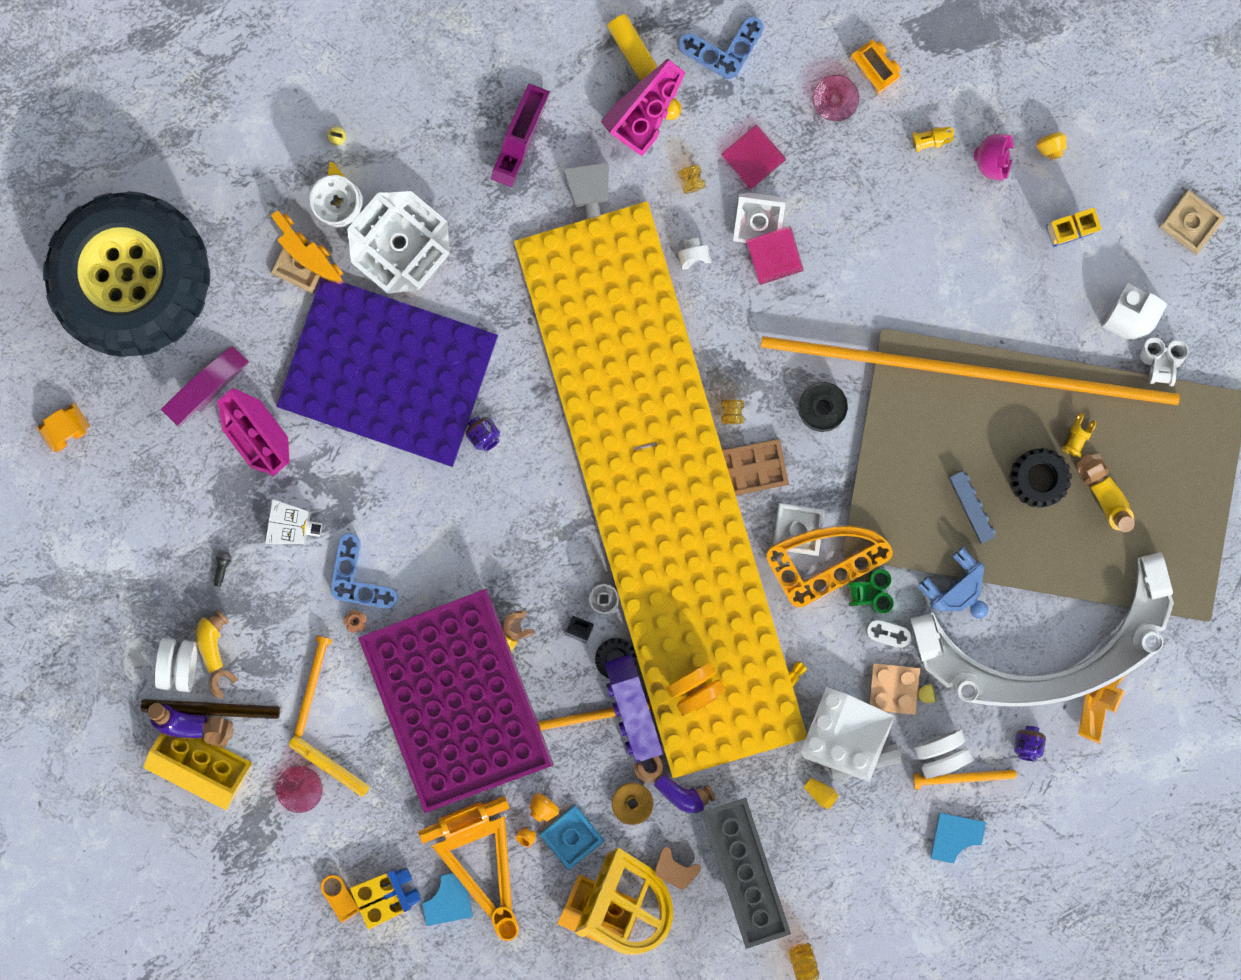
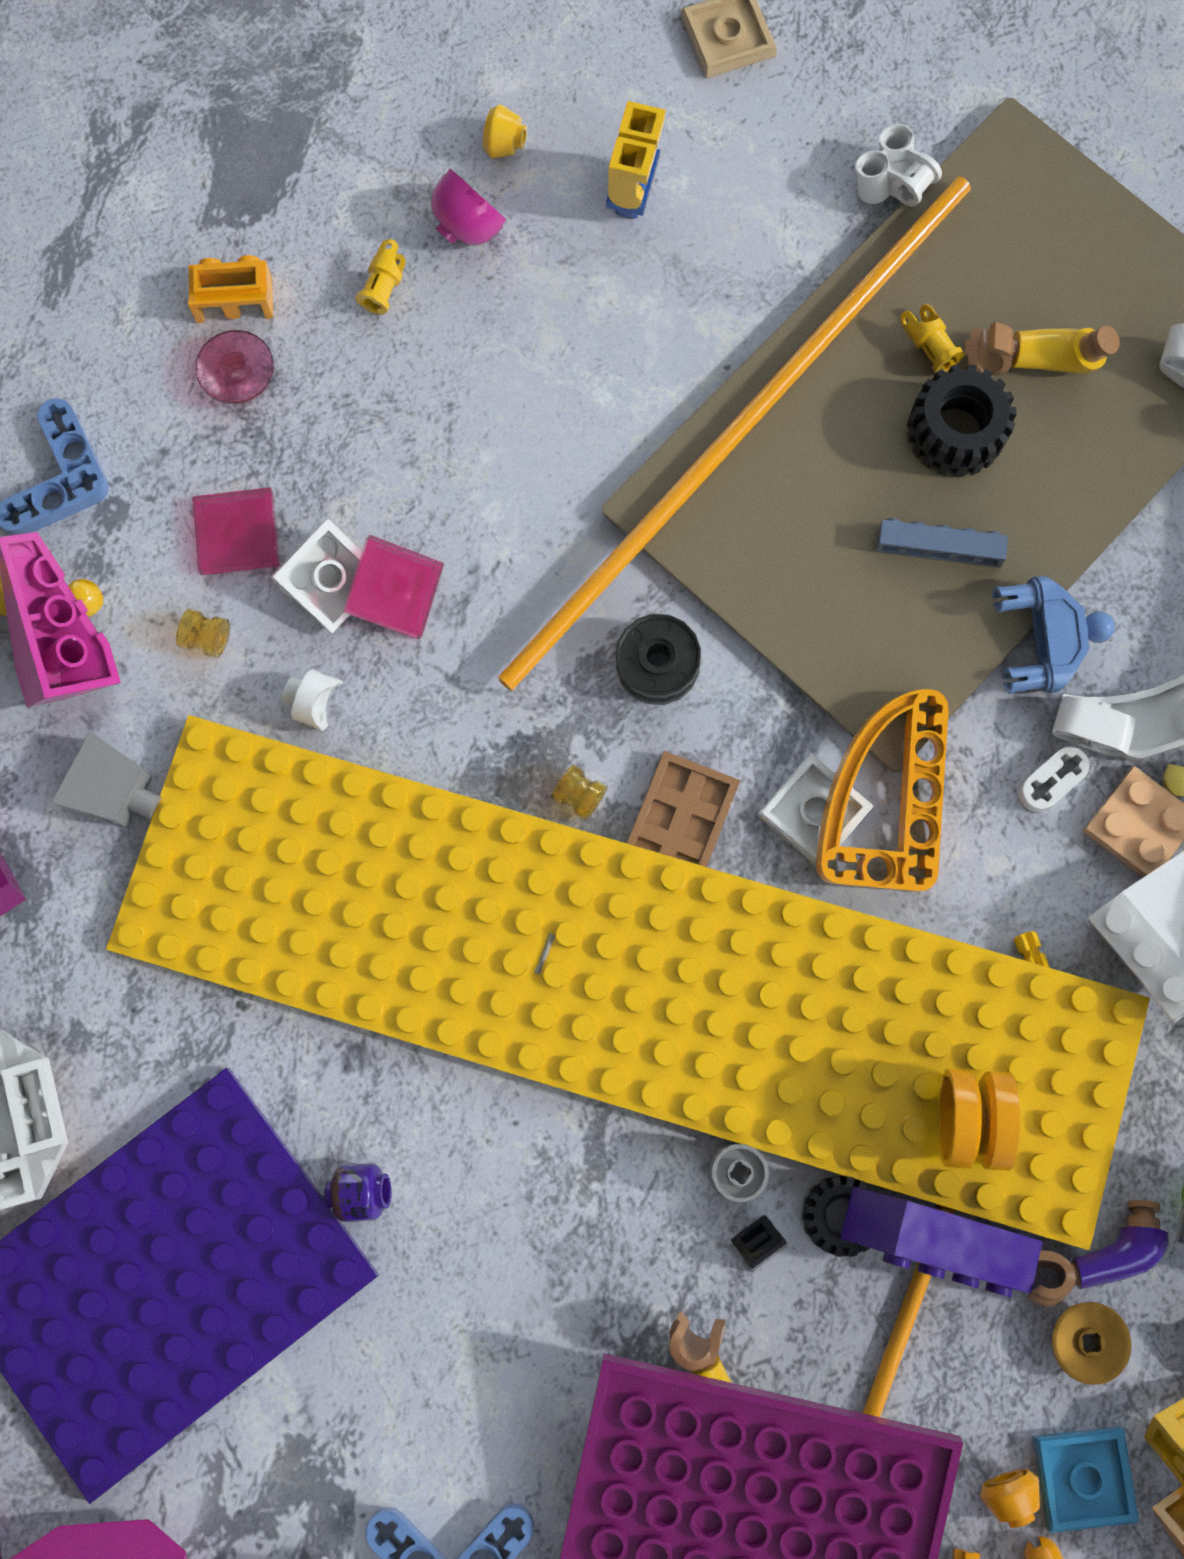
camera: 60 degrees left, 10 degrees down
green piece [846,569,894,614] -> none
white brick [1102,283,1167,340] -> none

